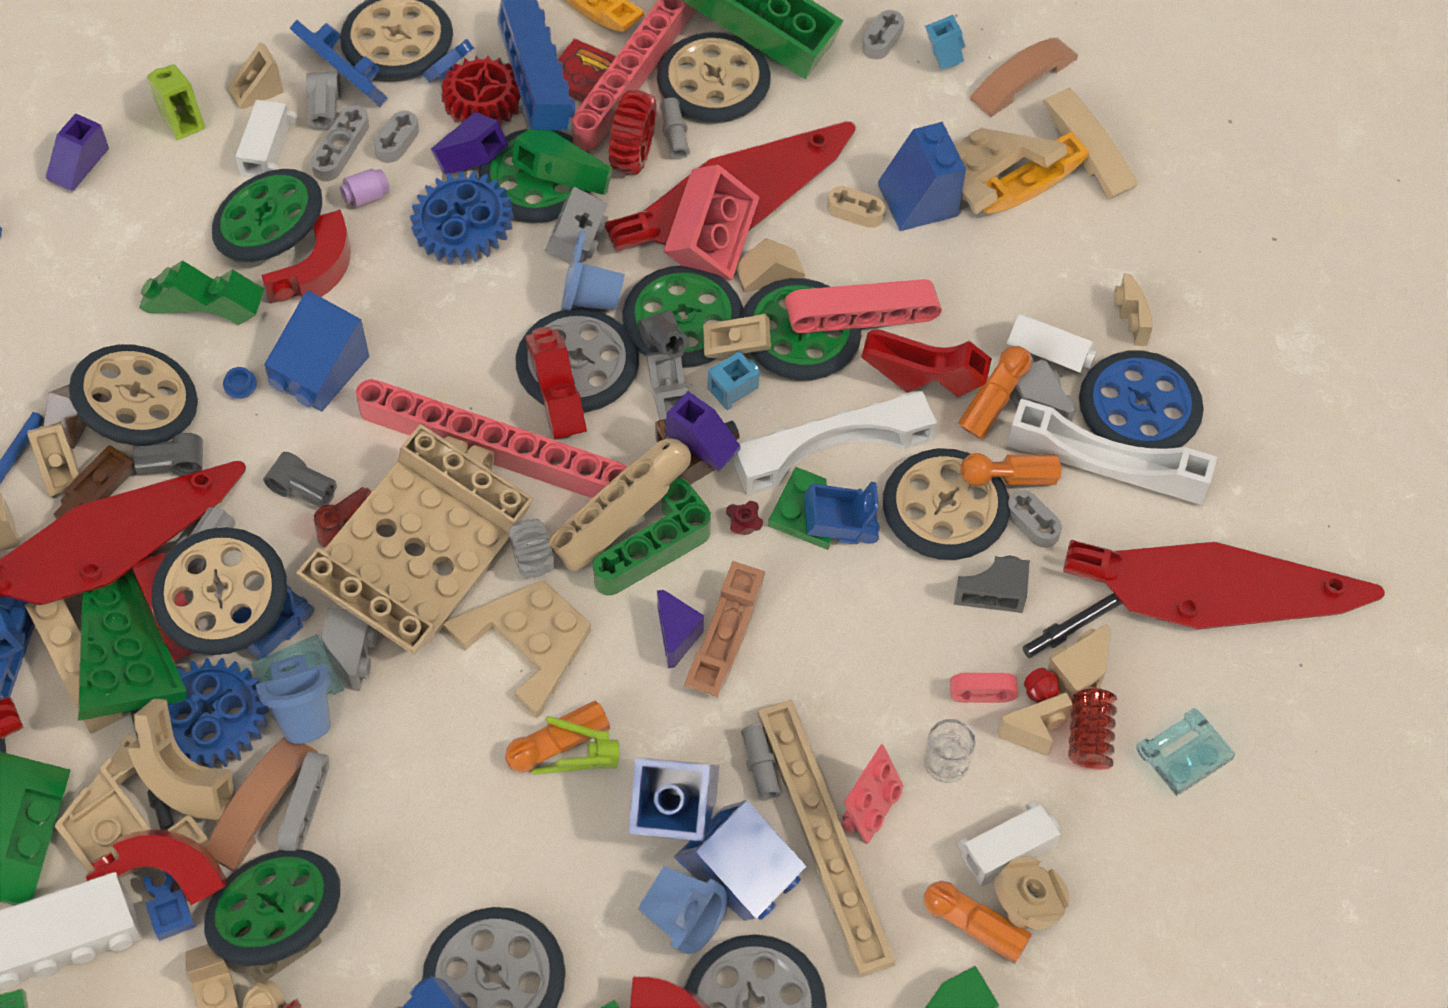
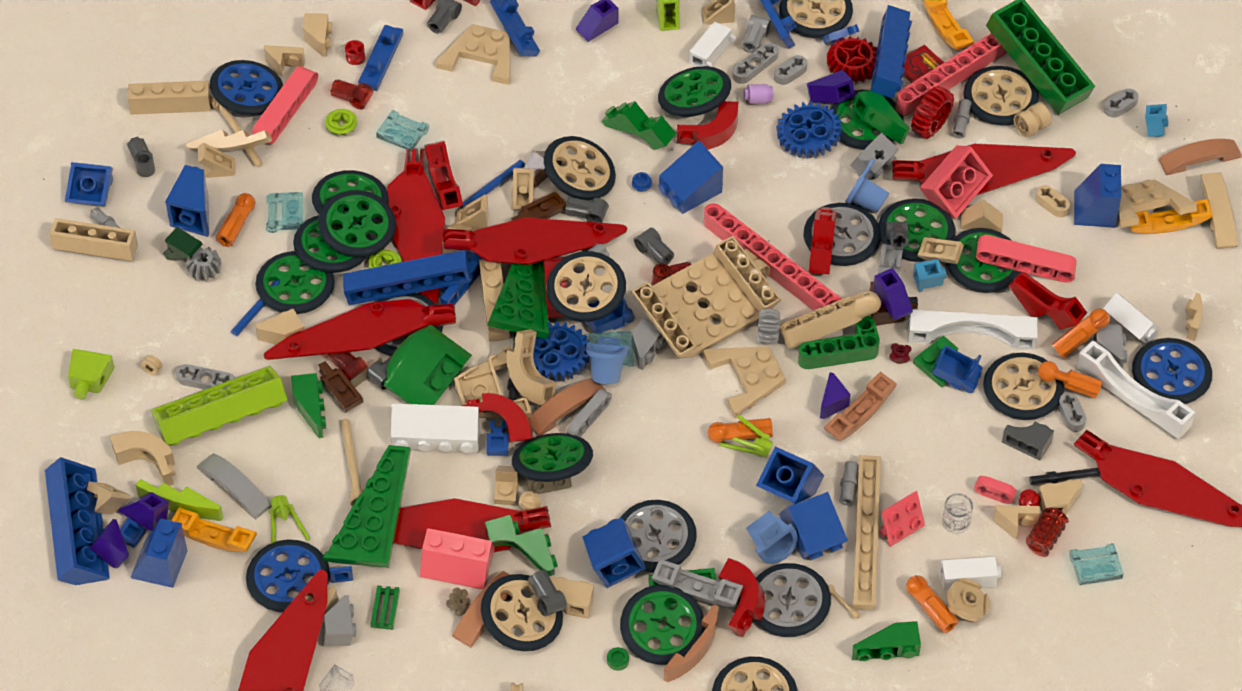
camera: 25 degrees right, 5 degrees down
none -> tan hinge [828,584,859,619]
none -> tan wheel [1013,102,1052,138]

